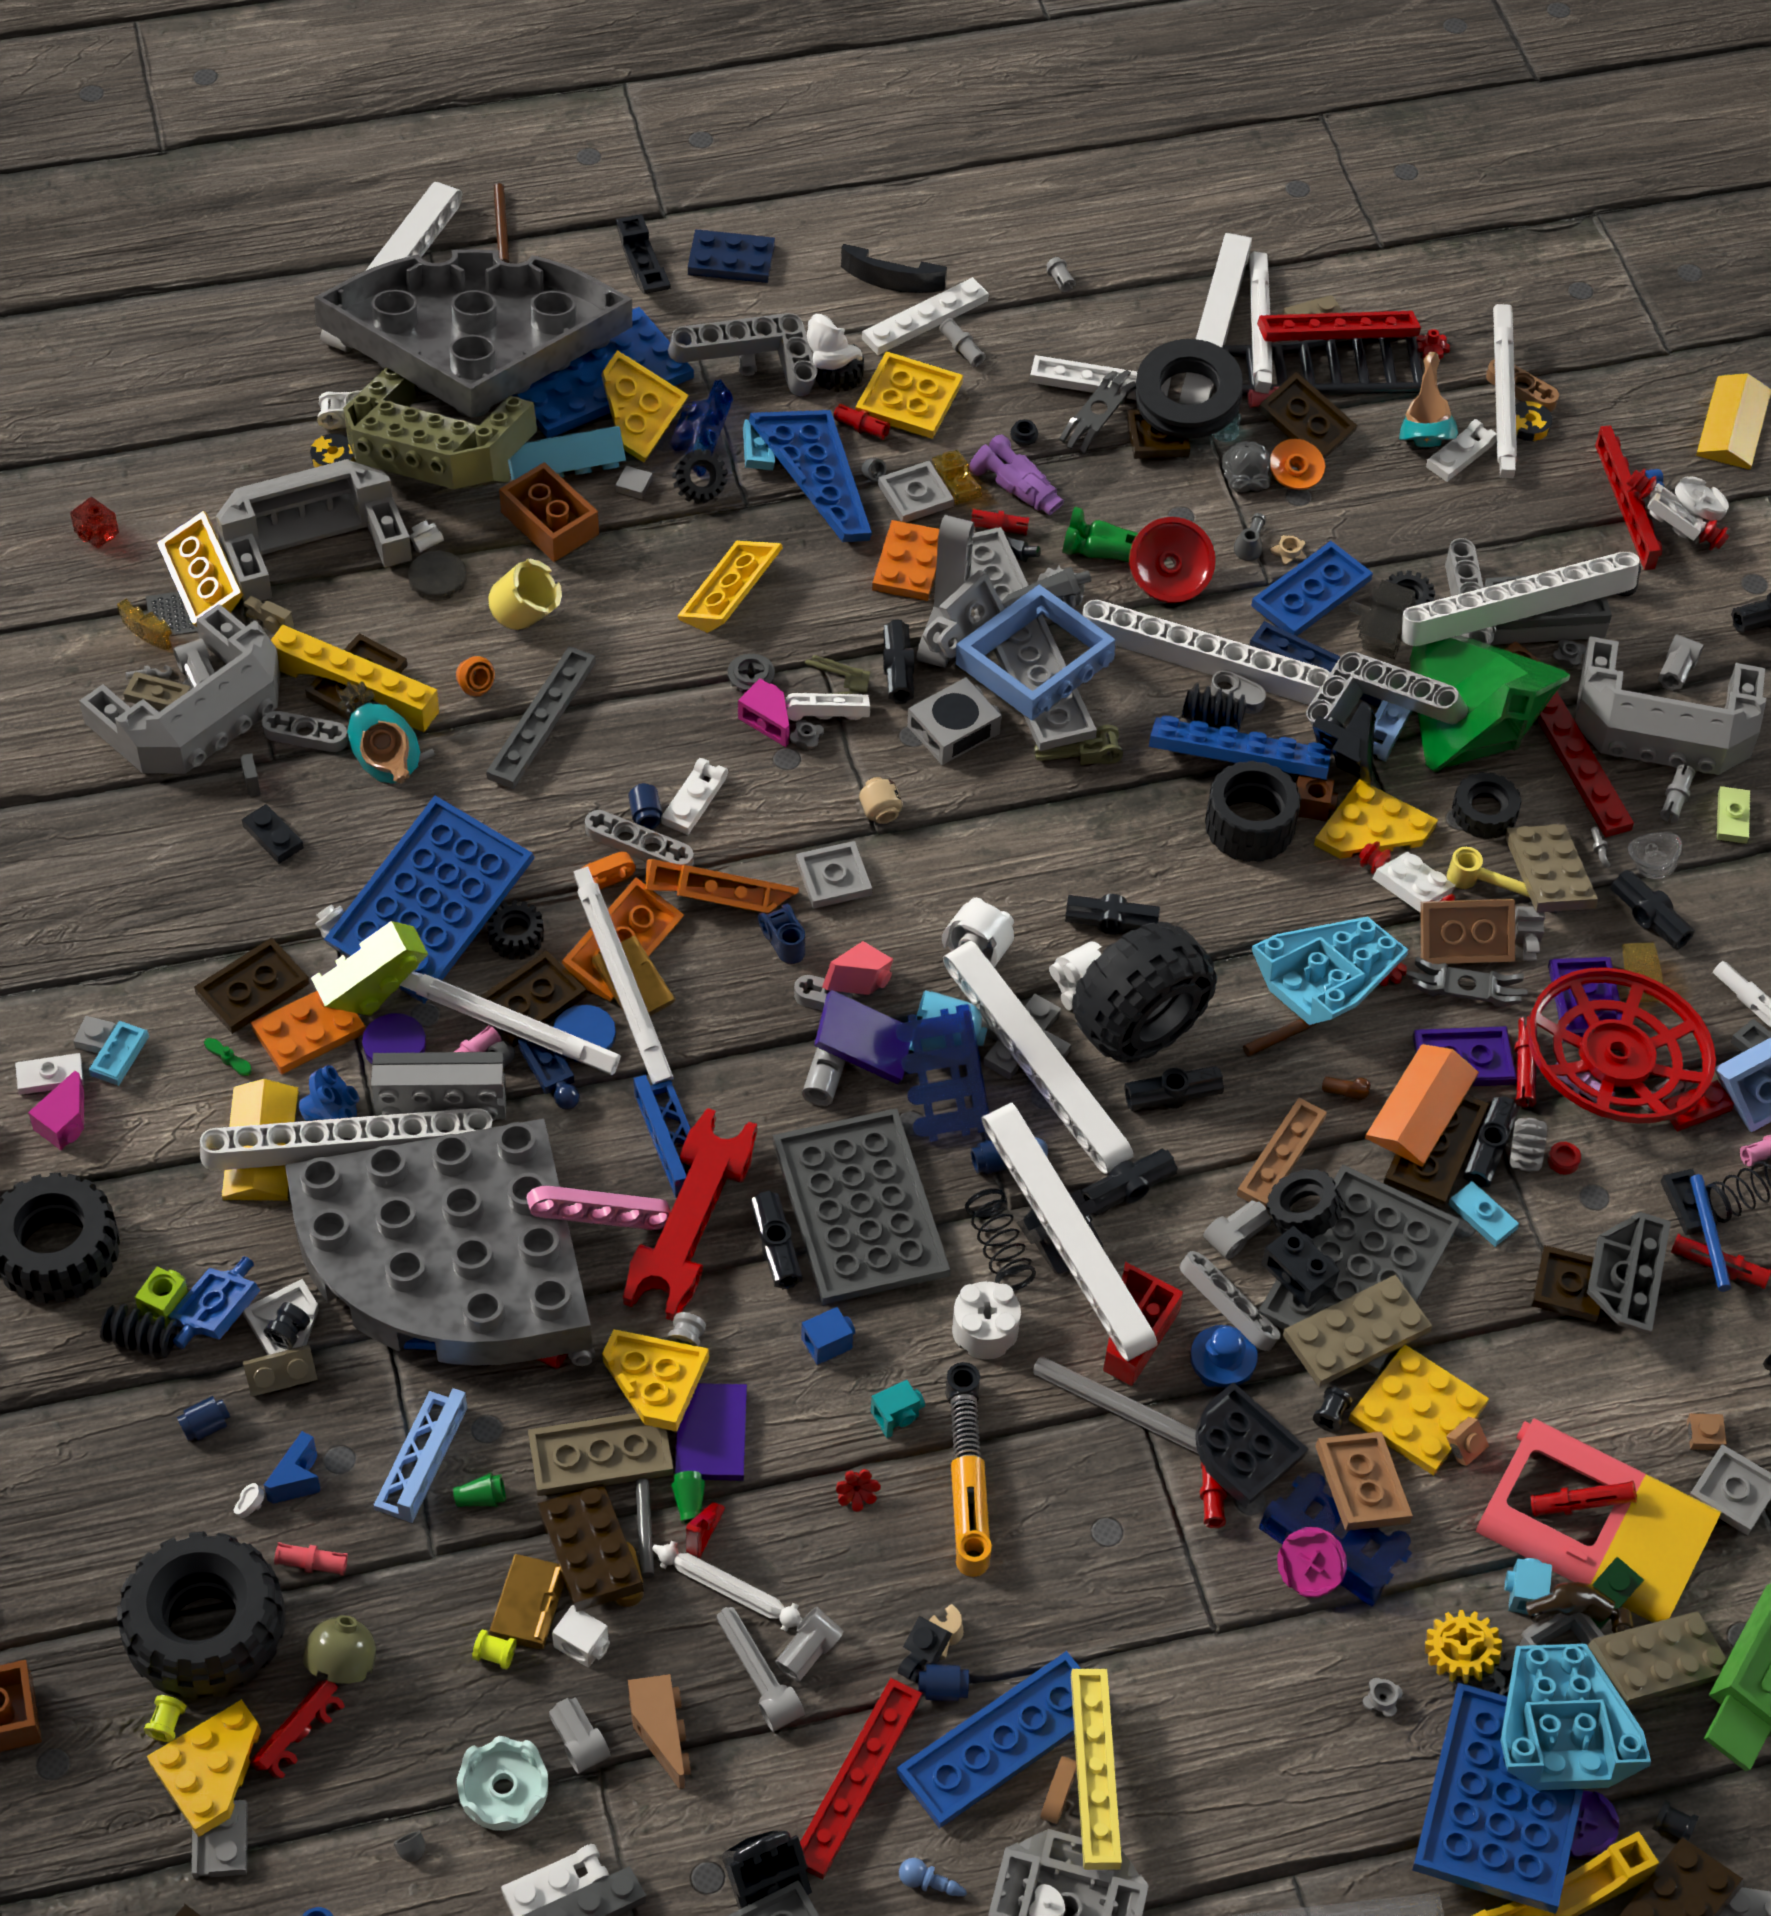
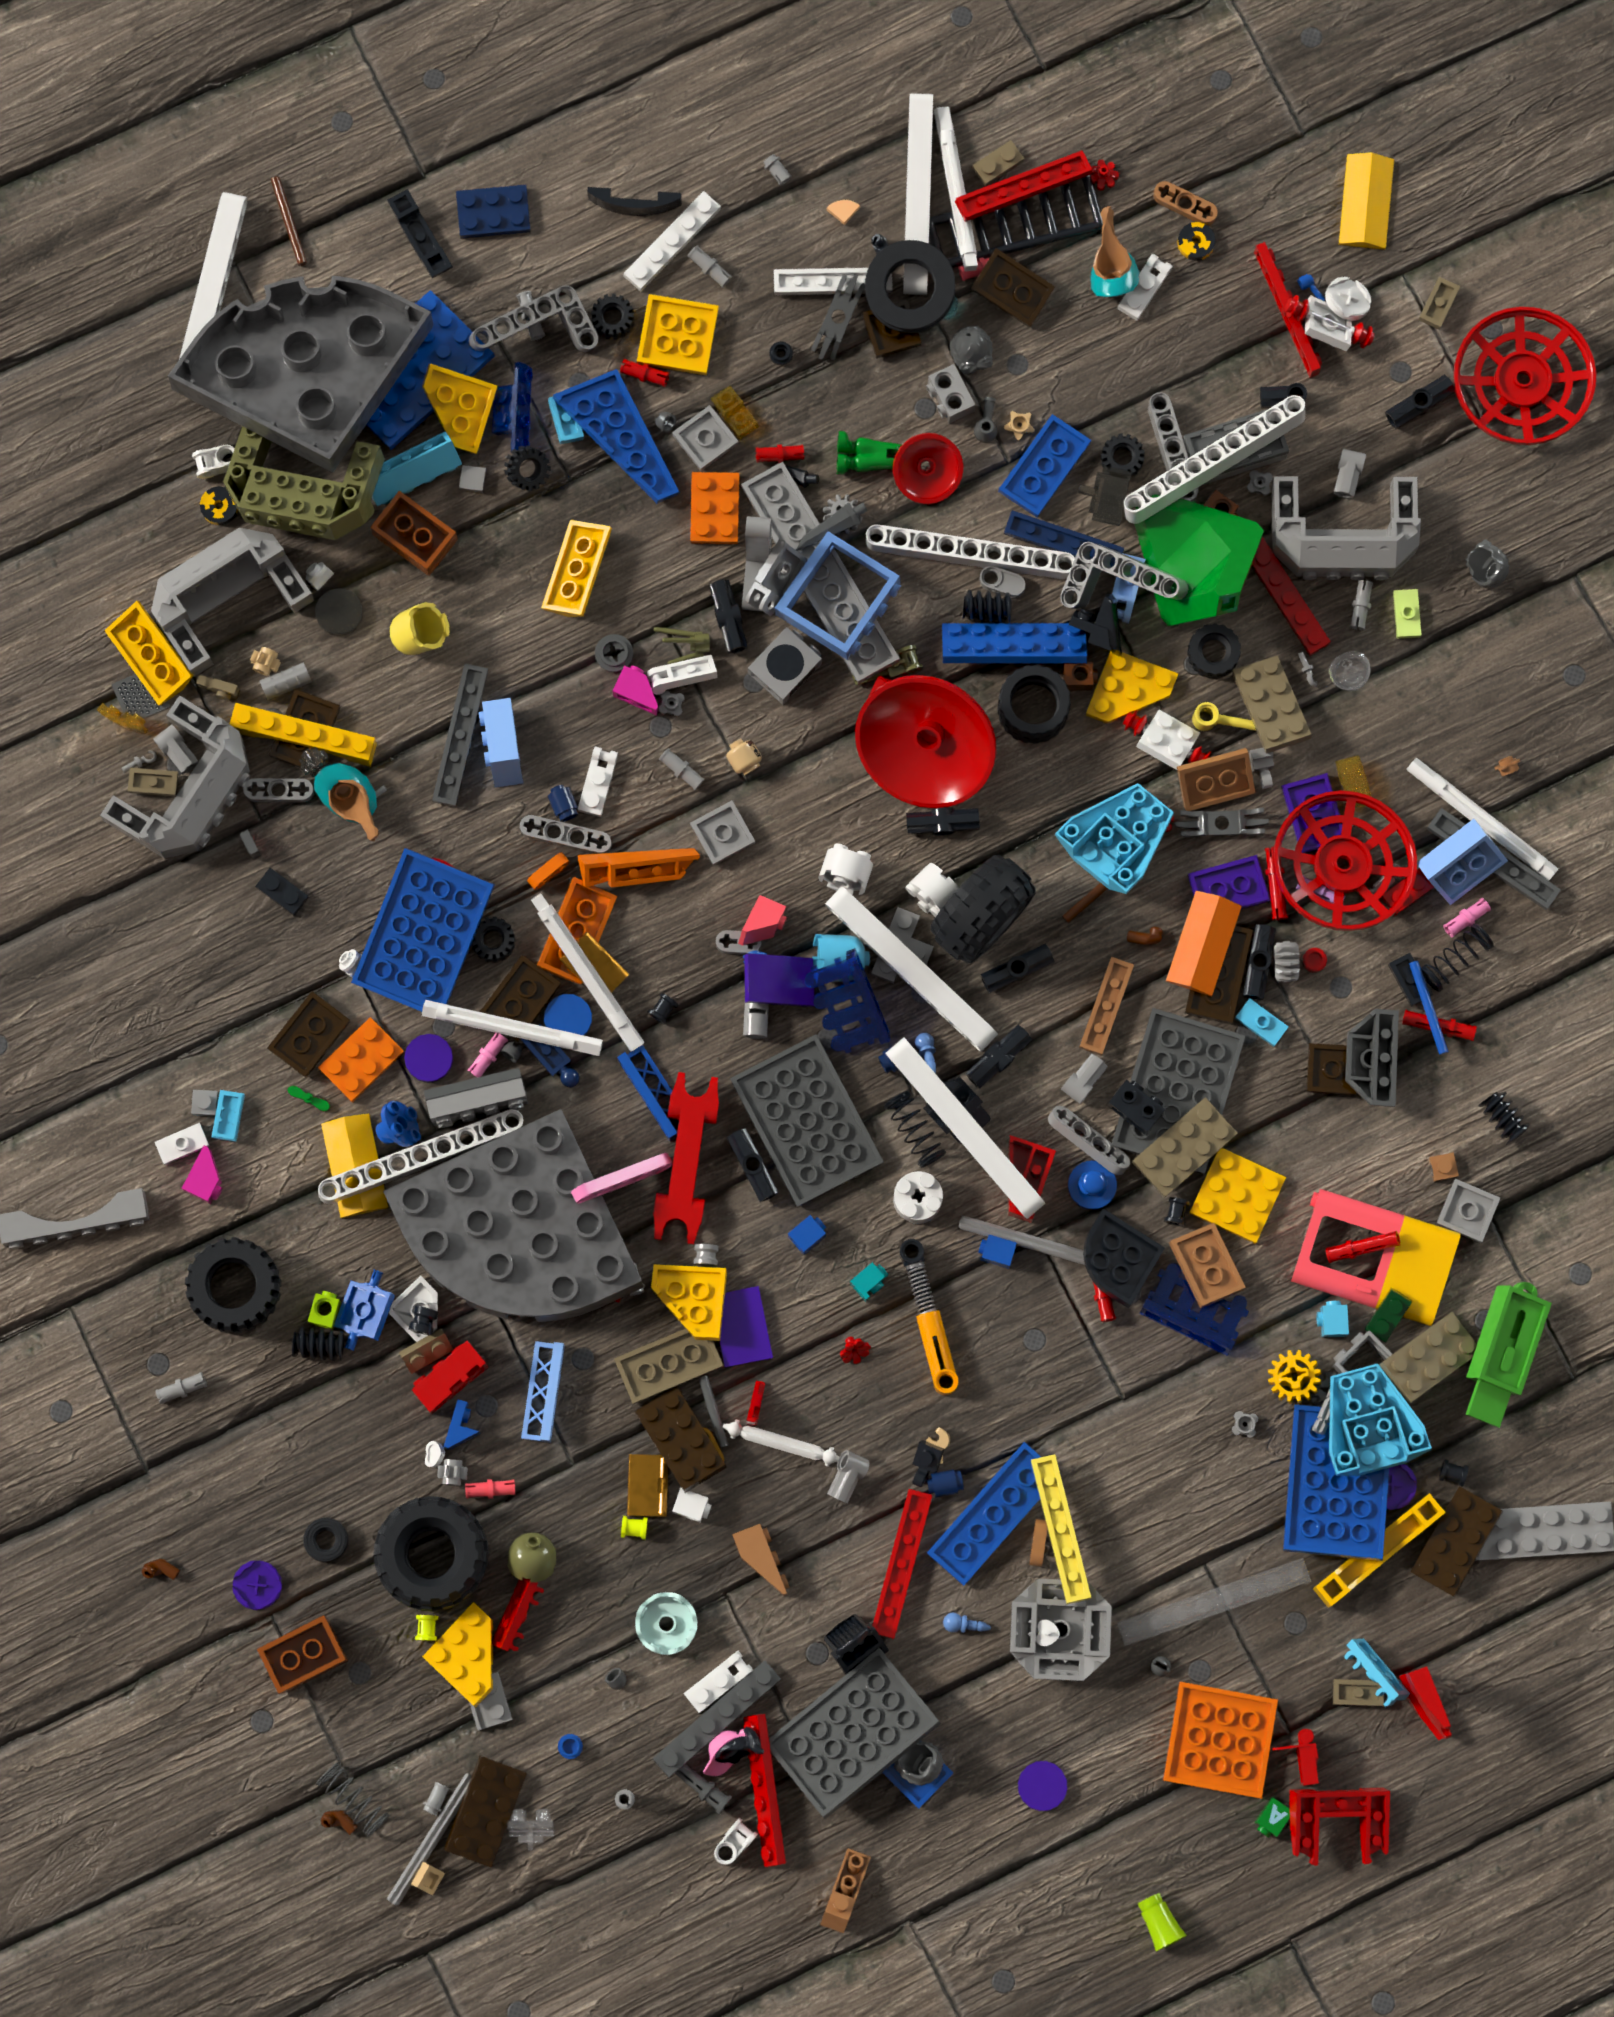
camera: 10 degrees left, 25 degrees up
clear red brick [70,496,119,549] -> none
dark blue brick [177,1396,231,1442] -> none
lime wedge [311,921,428,1016] -> none
green cone [453,1473,506,1508] -> none
orange cone [456,656,495,696] -> none
light grey piece [549,1698,611,1774] -> none
green cone [671,1471,705,1525] -> none
light grey axle [717,1607,805,1732] -> none
dark blue piece [758,903,805,964] -> none
white hair [807,314,862,370] -> none
medium lavender piece [969,434,1064,515] -> none
black tyre [1267,1169,1344,1239] -> none
orange dish [1270,439,1325,490] -> none
dark pink tile [1277,1527,1347,1598] -> none
medium nougat plate [1446,1417,1489,1466] -> none
white piece [1493,304,1517,478] -> none
dark brown arm [1526,1582,1633,1633] -> none
black piece [1611,870,1695,950] -> none
none -> tan gear [250,647,281,676]
none -> light grey axle [260,662,312,700]
none -> black tyre [303,1518,348,1562]
none -> red wedge [412,1341,489,1415]
none -> light grey gear [437,1459,468,1486]
none -> light blue wedge [479,698,523,787]
none -> black bush [647,993,679,1025]
none -> light grey pin [659,748,705,790]
none -> light nougat tile [827,200,860,225]
none -> red dish [855,675,996,808]
none -> light grey brick [926,364,975,424]
none -> blue brick [978,1235,1017,1269]
none -> light grey axle [1312,1389,1330,1435]

